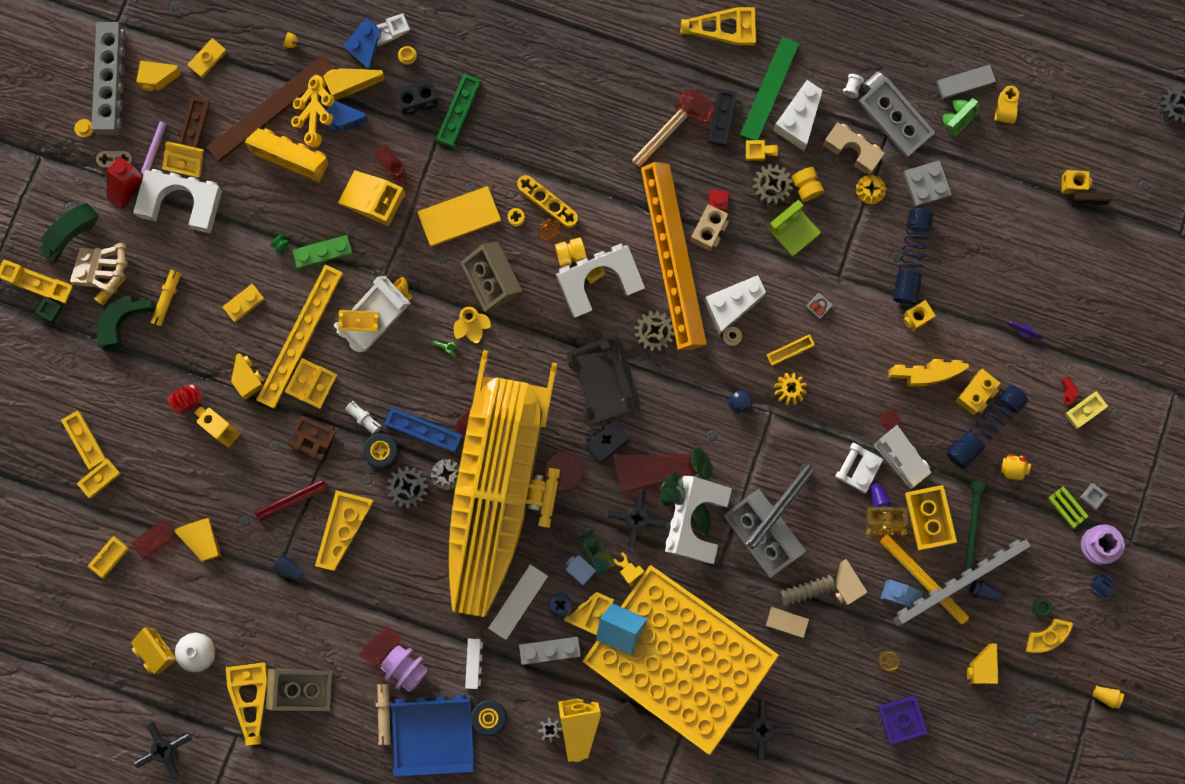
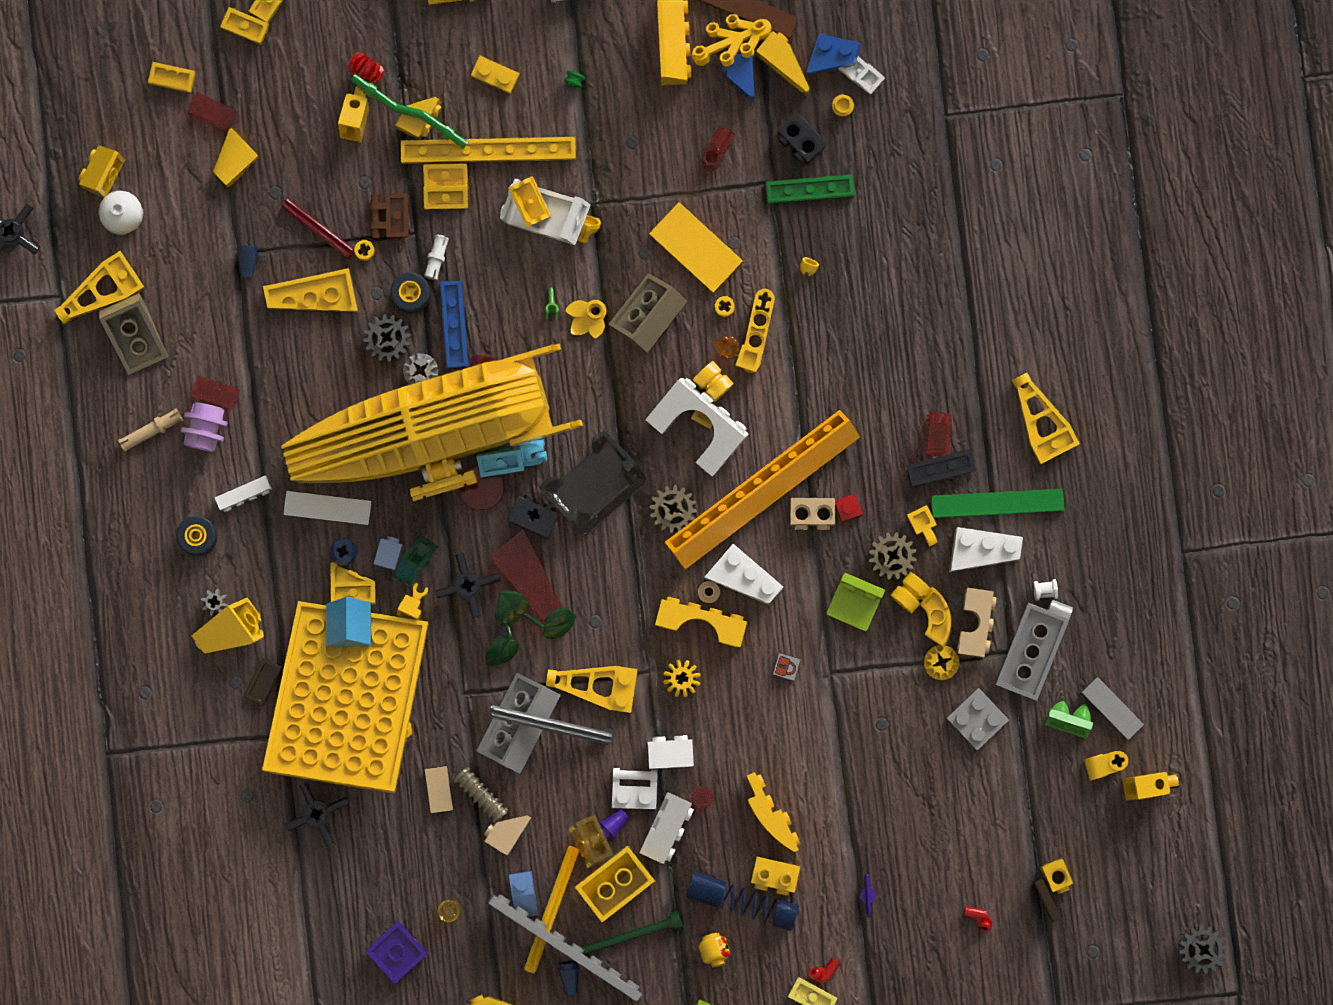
camera: 65 degrees right, 5 degrees up
bright green plate [292,235,353,269] -> none
yellow slope [338,170,405,227] -> none
blue panel [390,695,474,777] -> none
light grey arch [519,637,581,665] -> none
tan axle [632,109,688,167] -> none
white arch [665,476,732,564] -> none
dark blue piece [728,390,752,413] -> none
yellow piece [767,334,815,366] -> none
dark blue piece [893,208,934,305] -> none
yellow brick [903,300,936,331] -> none
none -> green bar [350,74,468,149]
none -> yellow bush [354,240,375,261]
none -> medium azure plate [477,439,547,477]
none -> yellow plate [546,666,637,713]
none -> white brick [648,736,694,769]
none -> yellow arch [655,597,747,648]
none -> yellow plate [736,345,763,373]
none -> yellow hinge [800,258,819,276]
none -> yellow tile [920,587,952,648]
none -> red arm [964,906,992,933]
none -> yellow torso [1122,772,1179,800]

